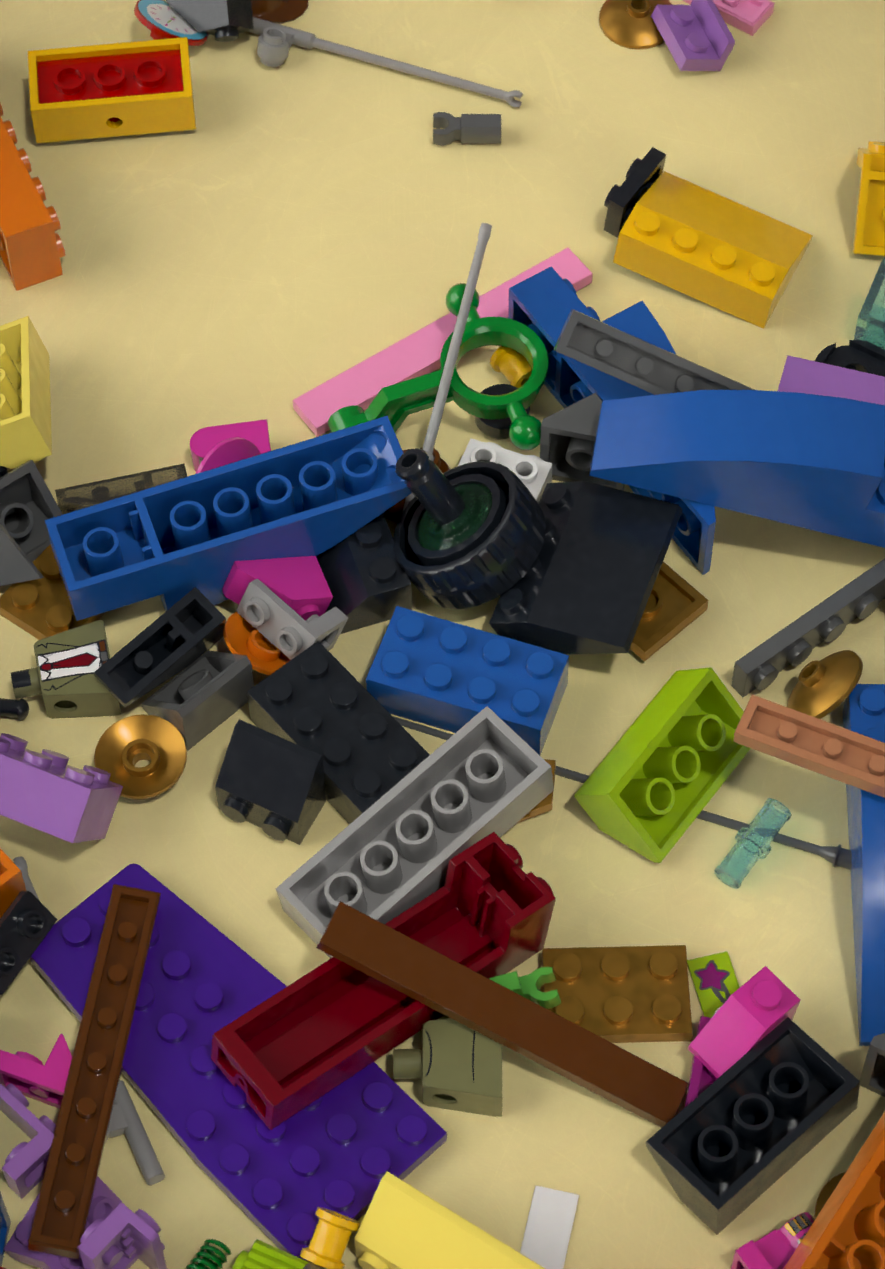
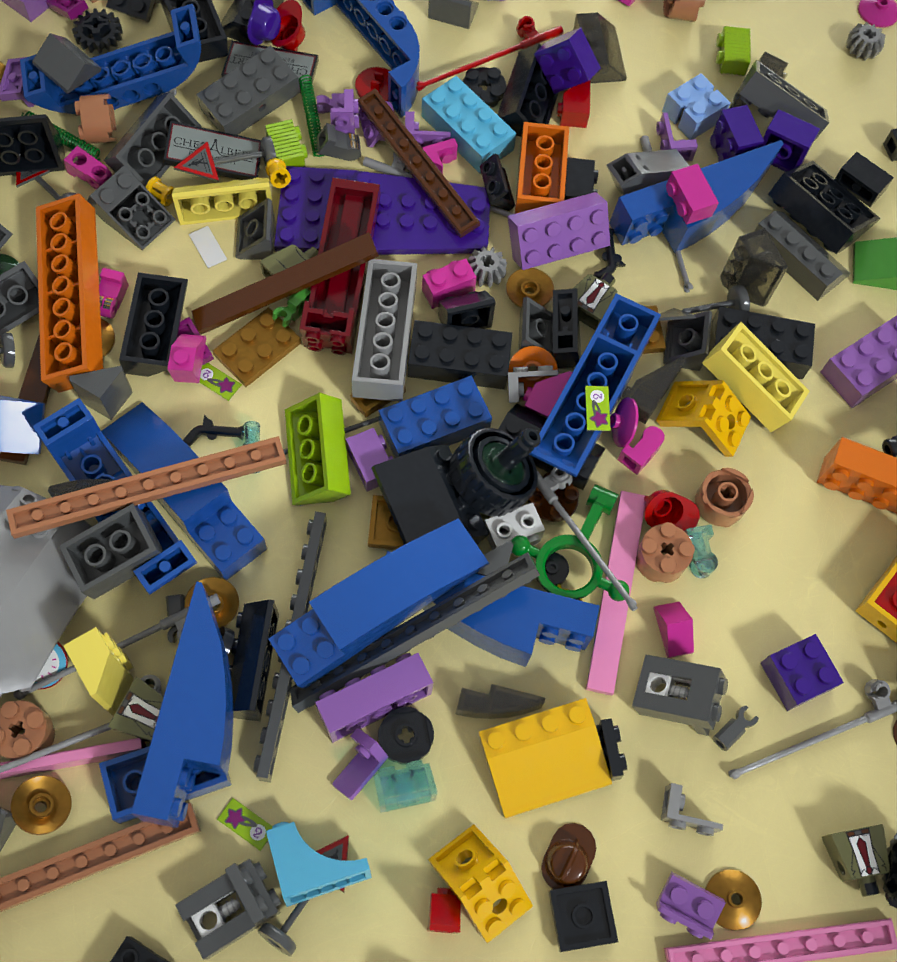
camera: 130 degrees right, 10 degrees up
pearl gold dish [787,650,863,719] -> none
none -> black piece [183,414,245,448]
none -> dark grey slope [236,198,275,260]
none -> dark grey leg [317,123,361,161]
none -> medium lavender brick [346,427,394,492]
none -> dark pink brick [422,258,477,309]
none -> clear smoke slope [455,684,545,719]
none -> light grey gear [467,246,507,288]
none -> reddish brown piece [541,823,596,889]
none -> black plate [548,881,618,952]
none -> lime sticker [585,386,611,431]
none -> dark grey brick [632,655,728,736]
none -> nougat brick [636,522,695,583]
none -> red piece [644,490,700,534]
none -> dark pink slope [653,601,694,658]
none -> yellow bracket [656,380,751,457]
none -> light grey bracket [661,783,723,836]
none -> clear light blue leg [684,525,718,578]
none -> nougat brick [695,468,754,527]
none -> dark purple brick [760,634,844,711]

